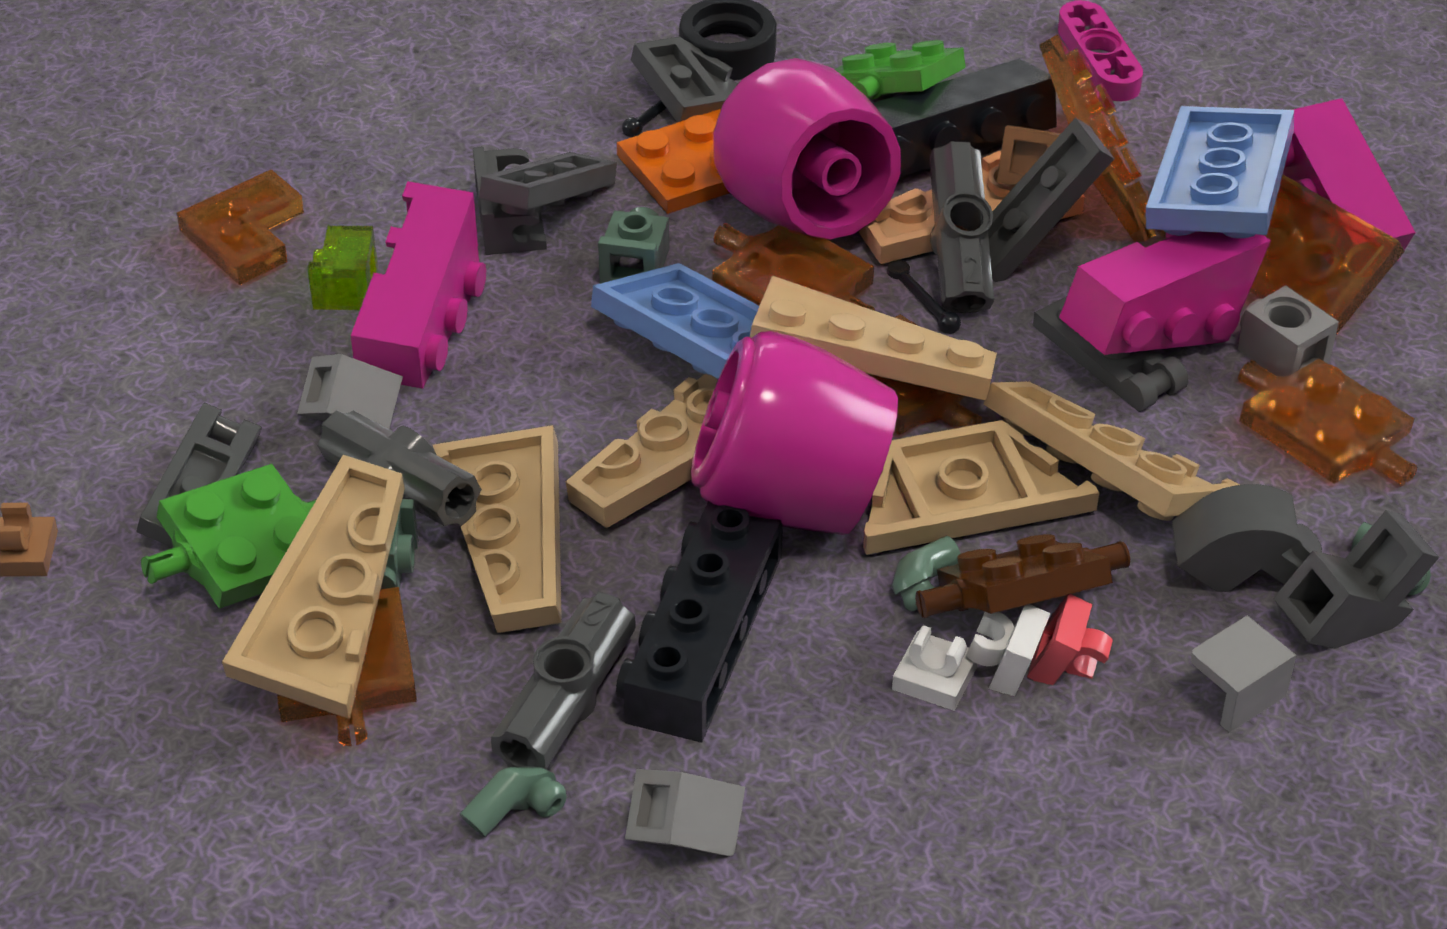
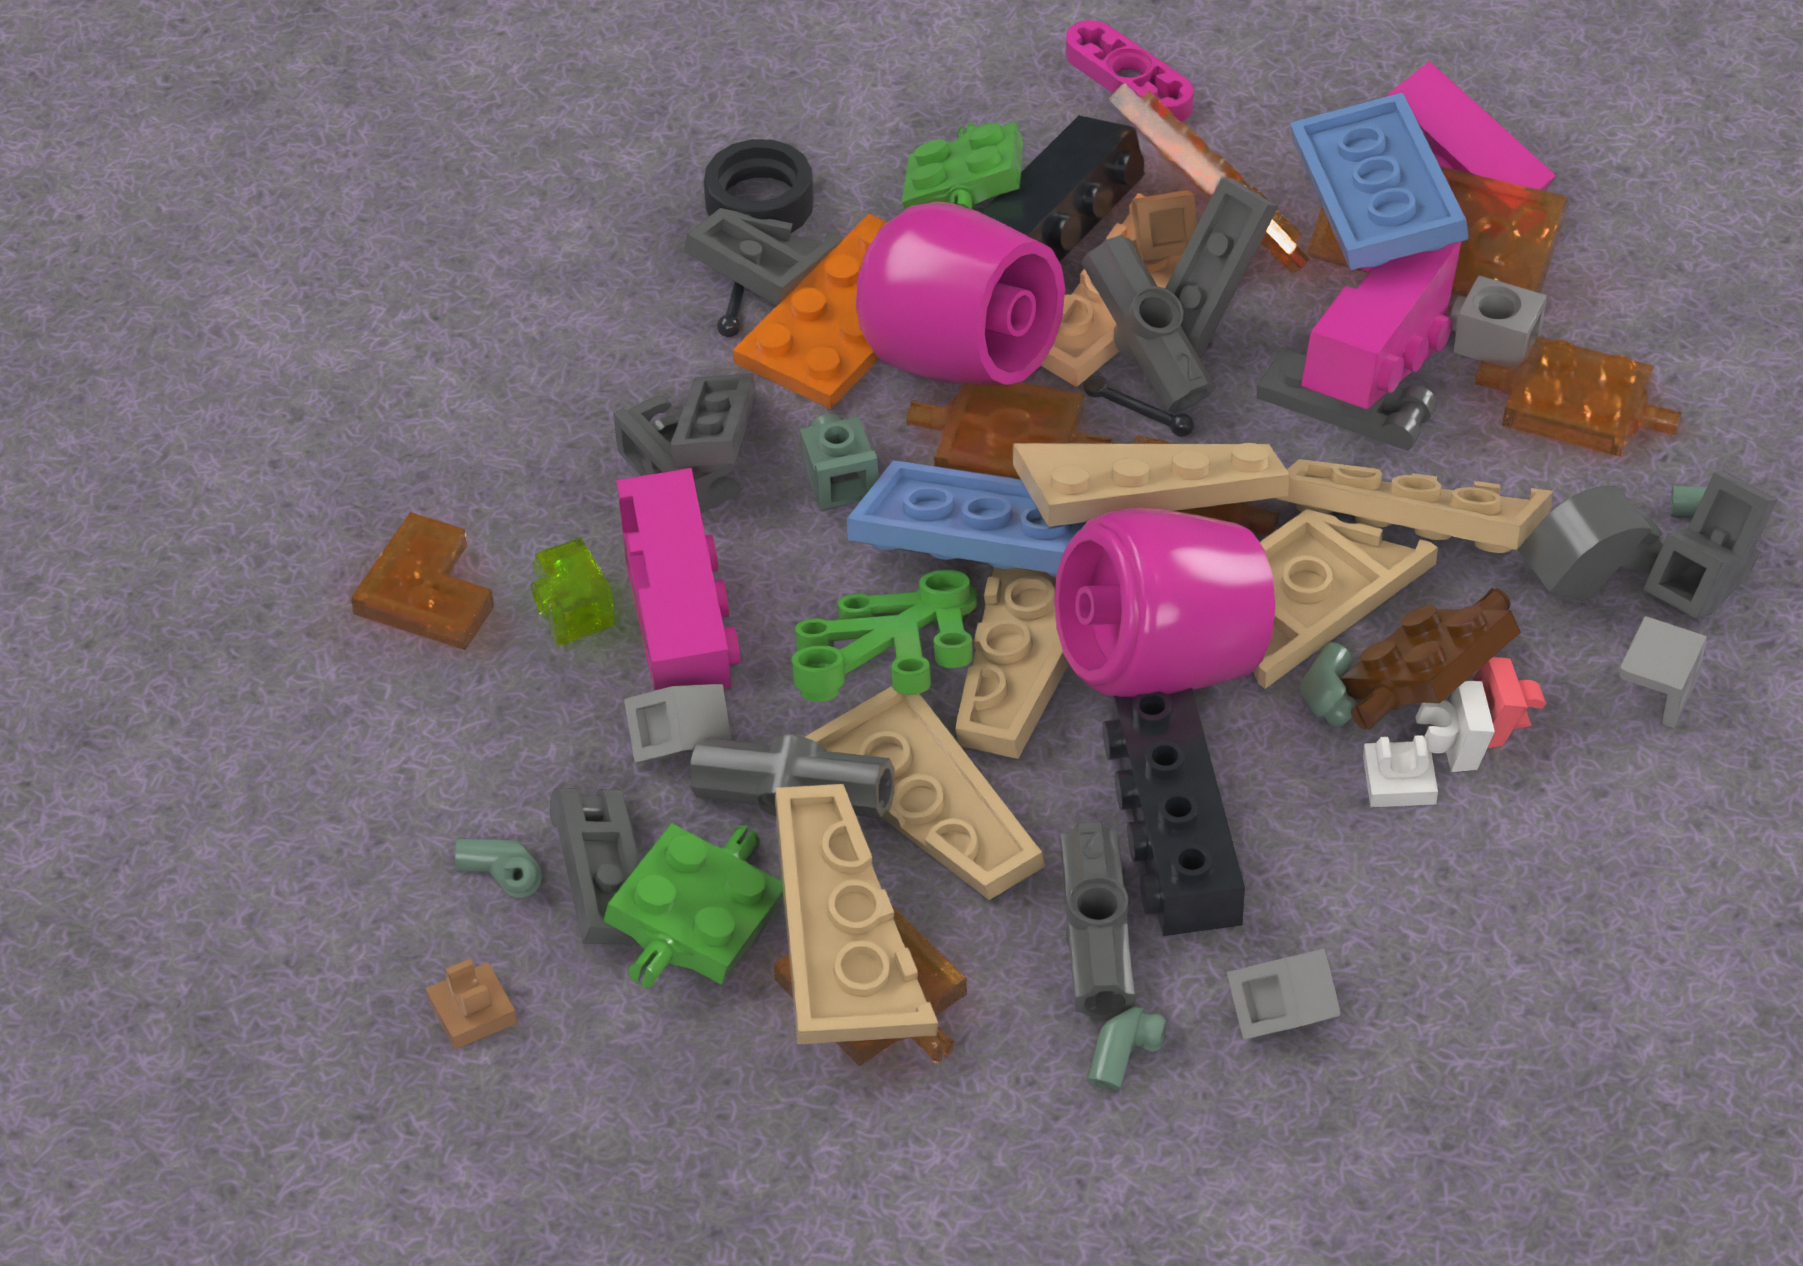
camera: 25 degrees left, 5 degrees up
none -> sand green arm [455,838,542,898]
none -> bright green plant [792,570,977,702]

